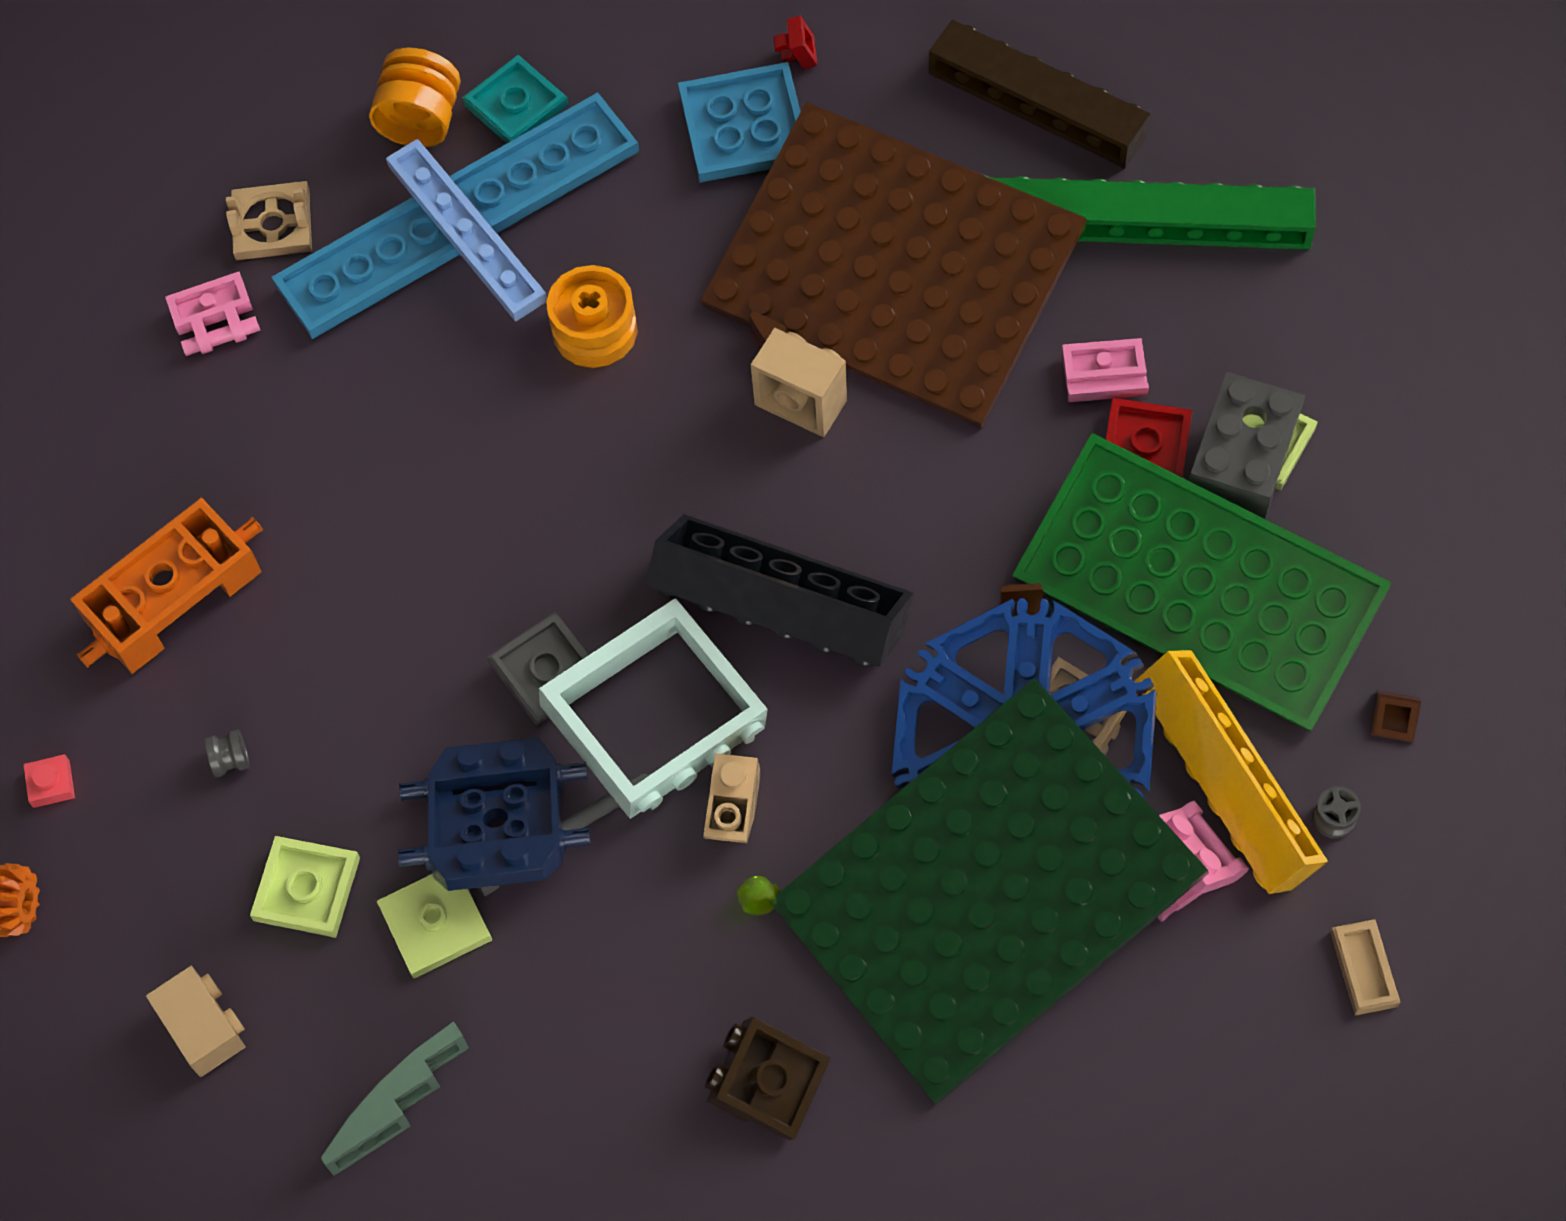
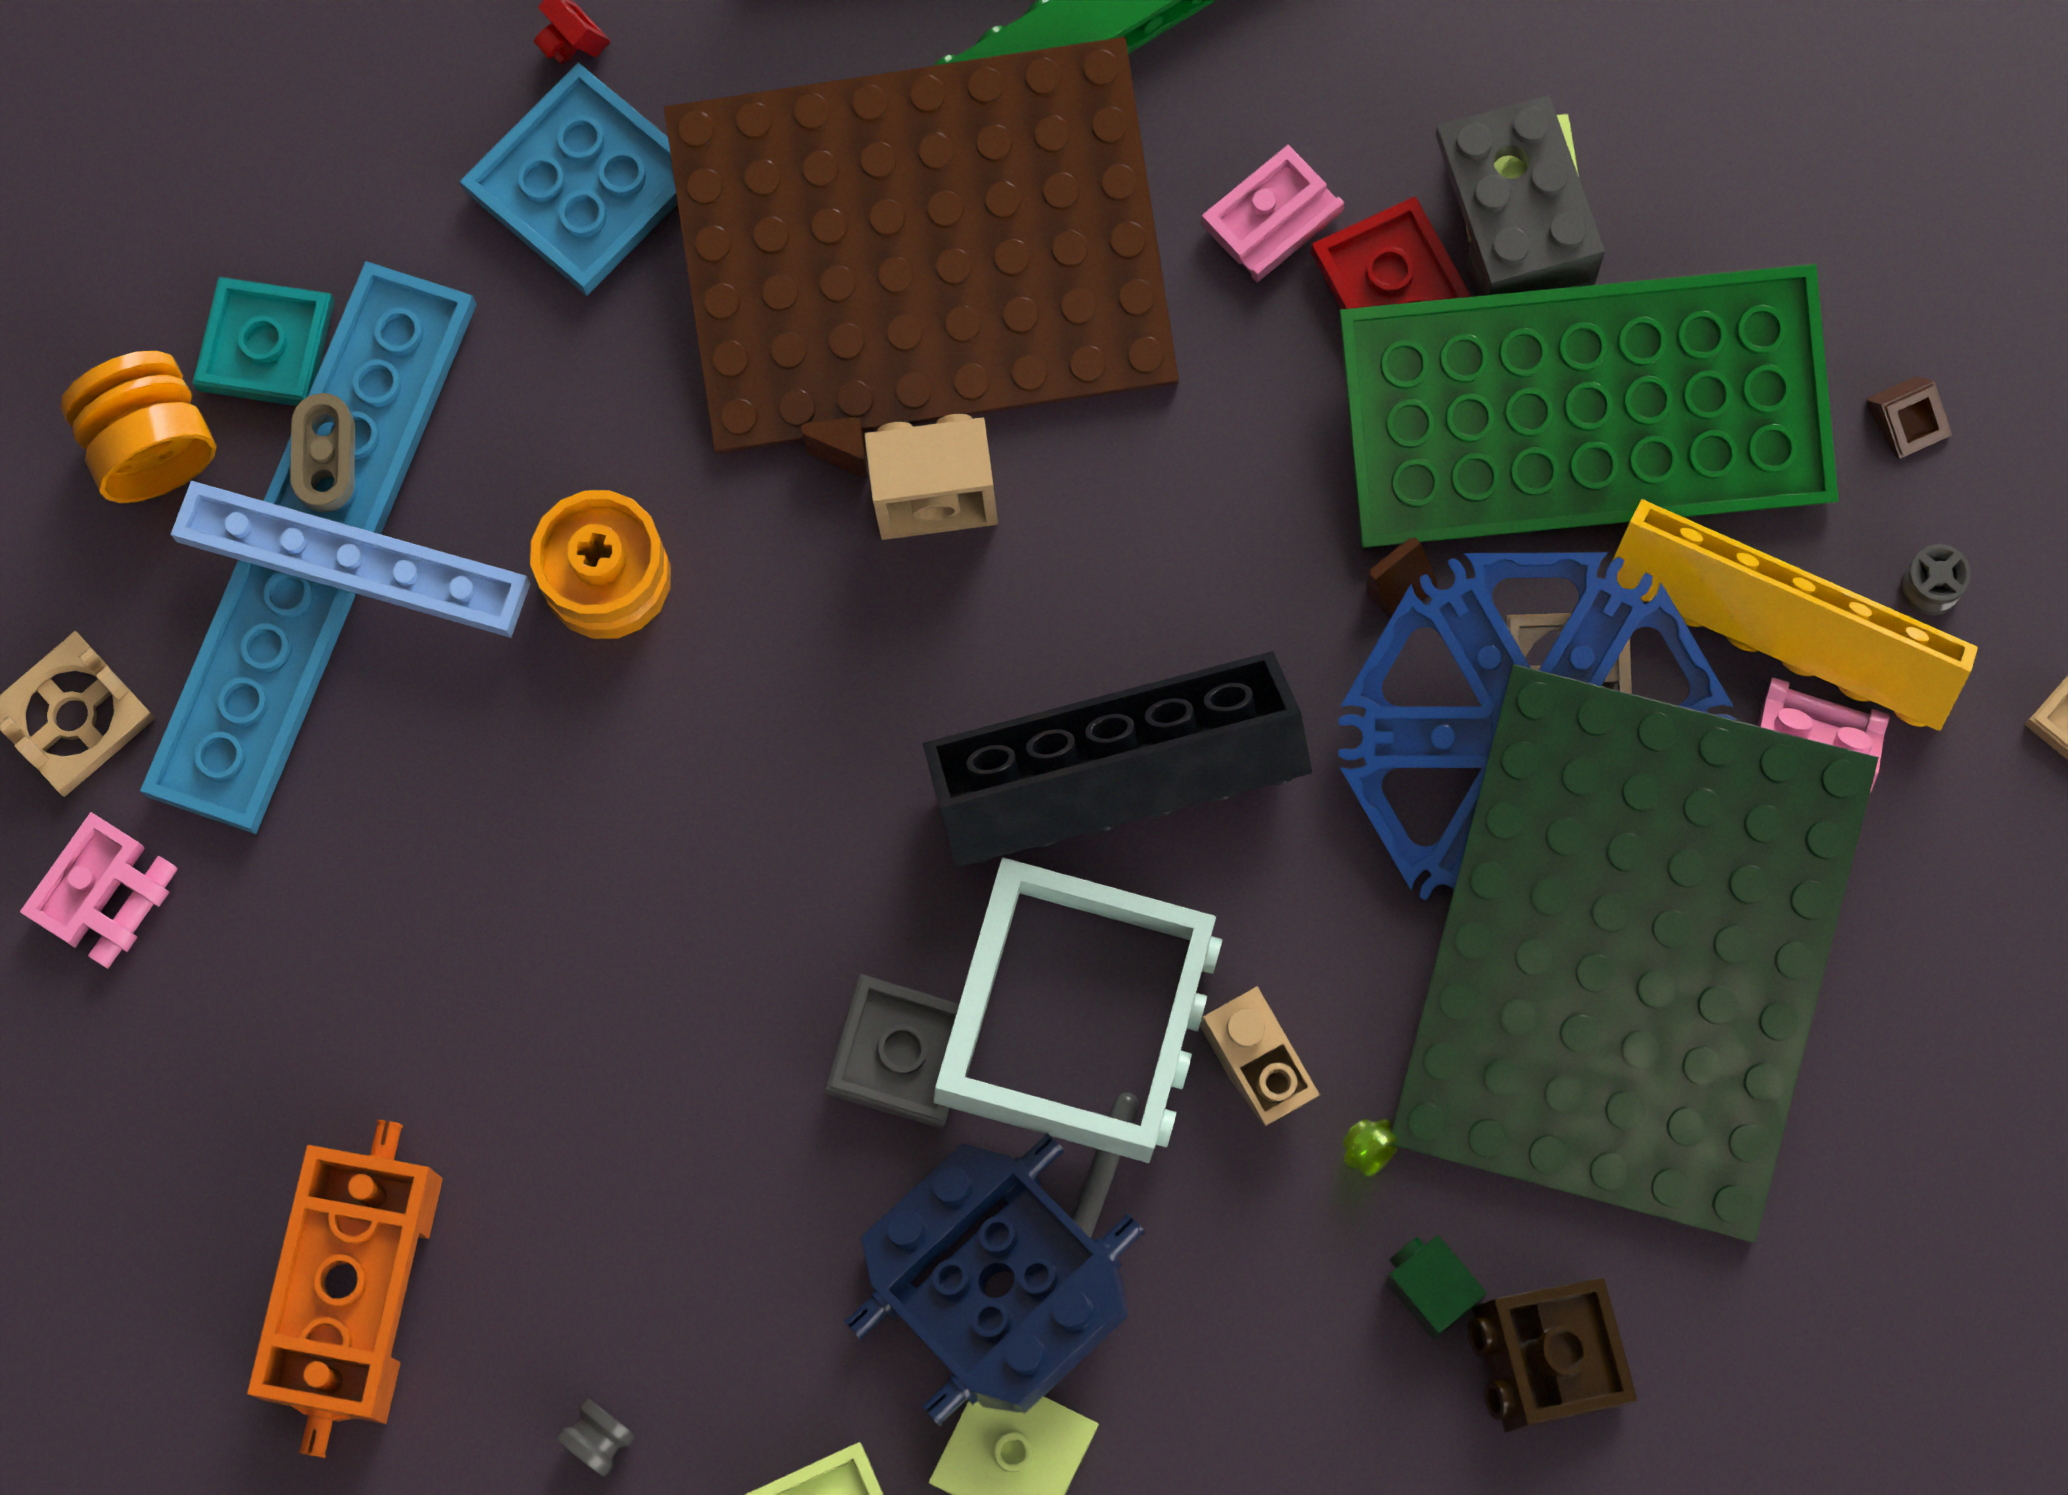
camera: 35 degrees left, 10 degrees up
none -> dark tan plate [290,393,355,513]
none -> dark green brick [1386,1234,1488,1341]

